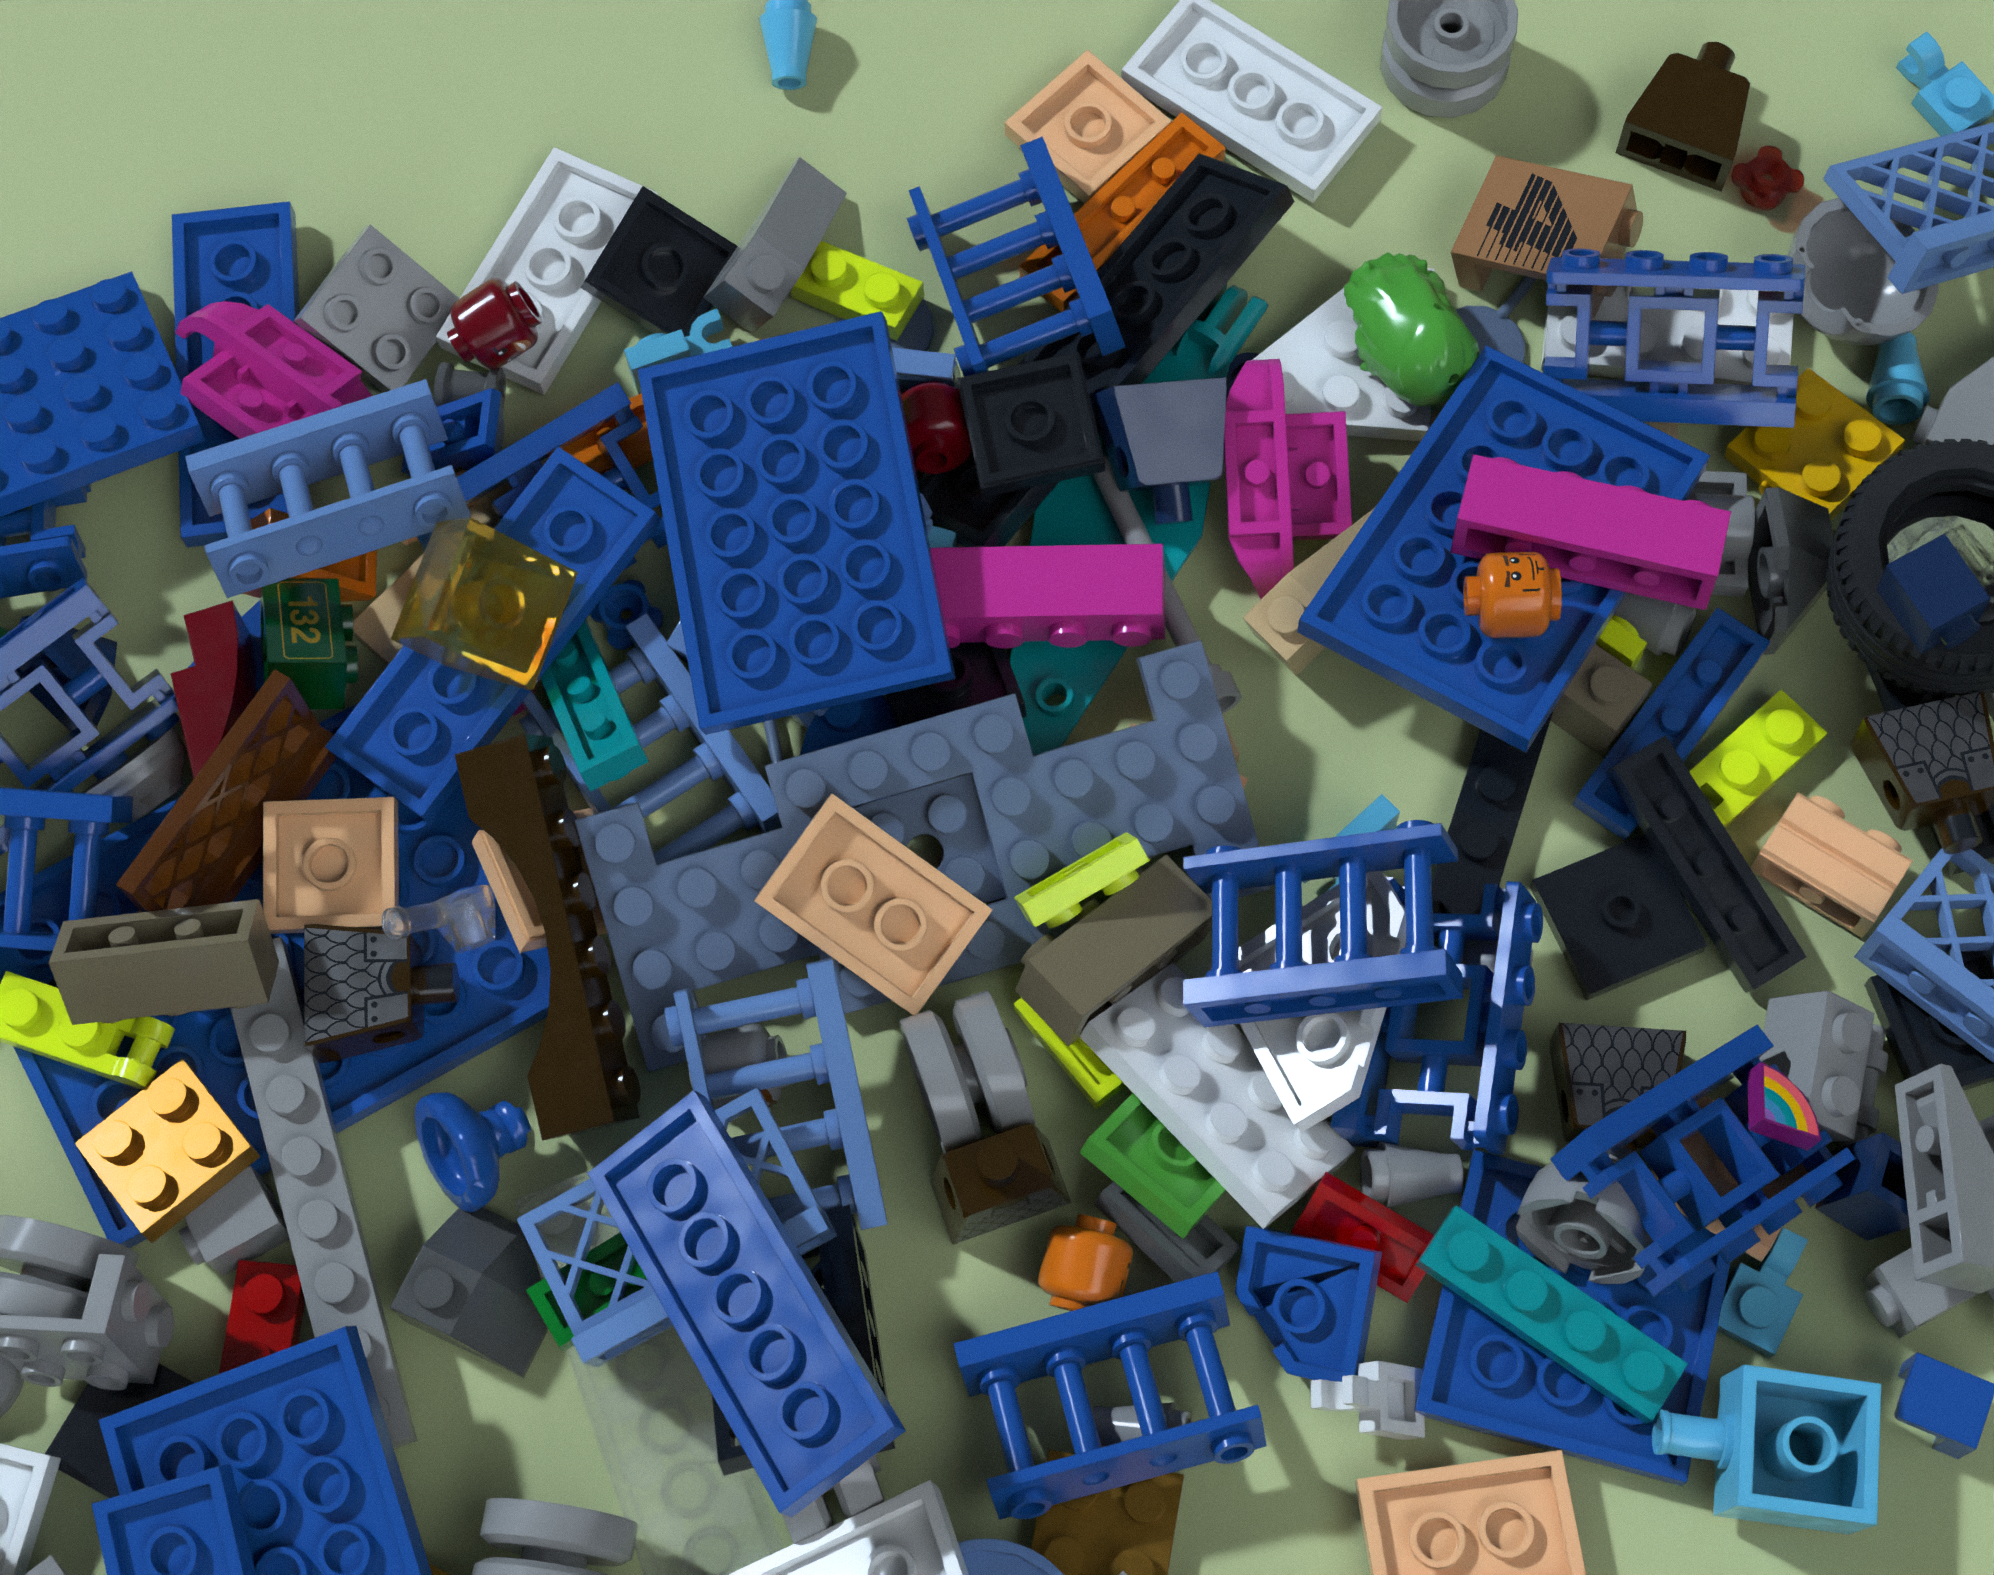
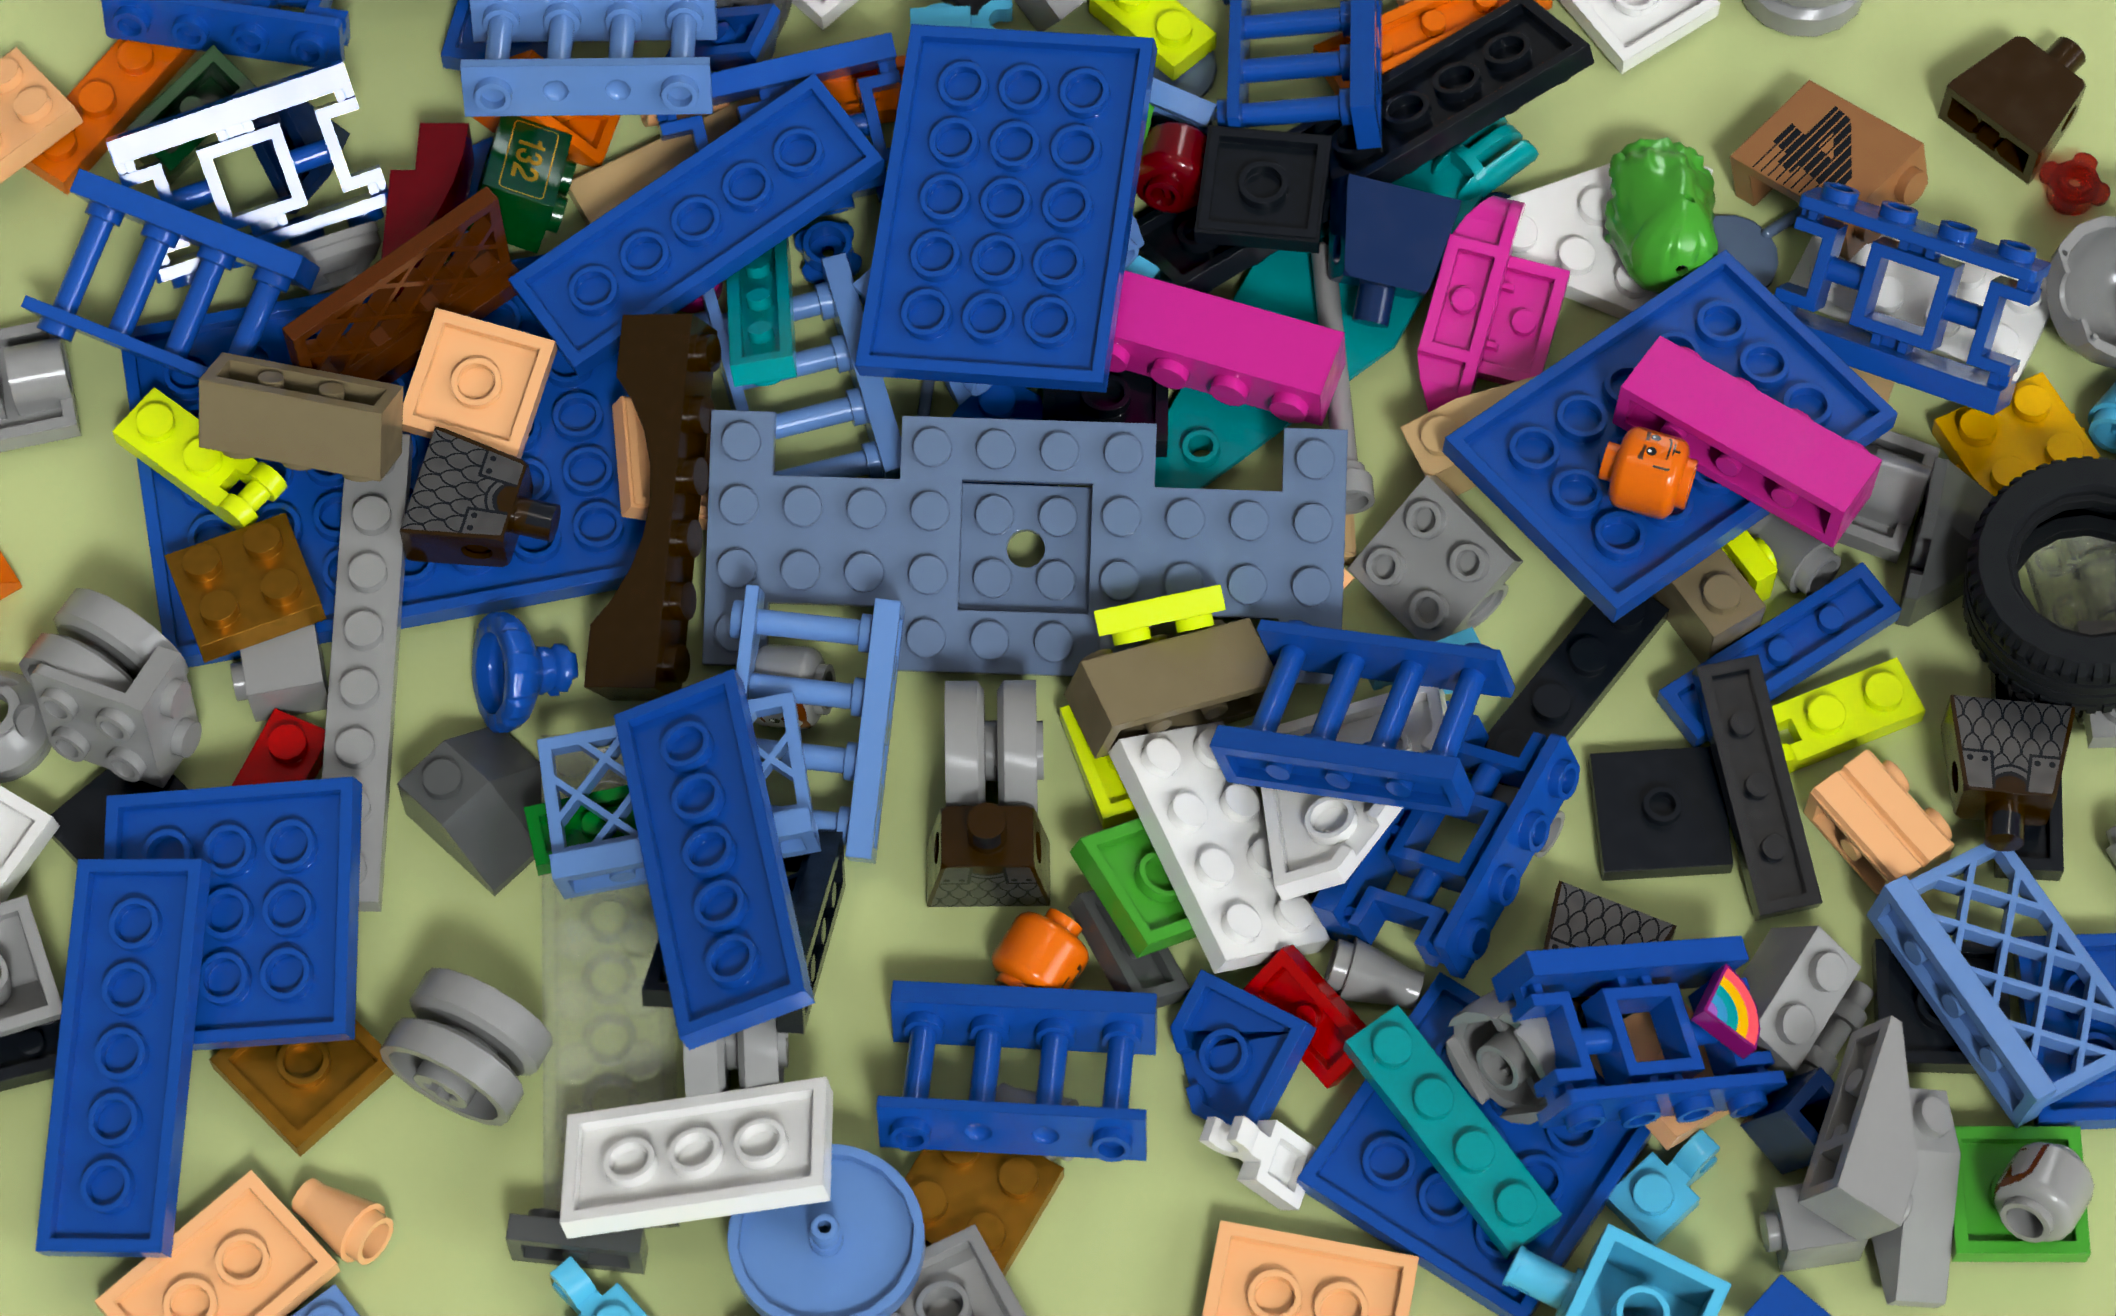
camera: 15 degrees right, 5 degrees down
clear bar [382,885,496,953] -> none
clear yellow slope [391,517,578,690] -> none
light nougat plate [754,793,993,1015] -> none
dark blue brick [1877,533,1990,654] -> none
none -> light grey plate [1347,475,1523,642]

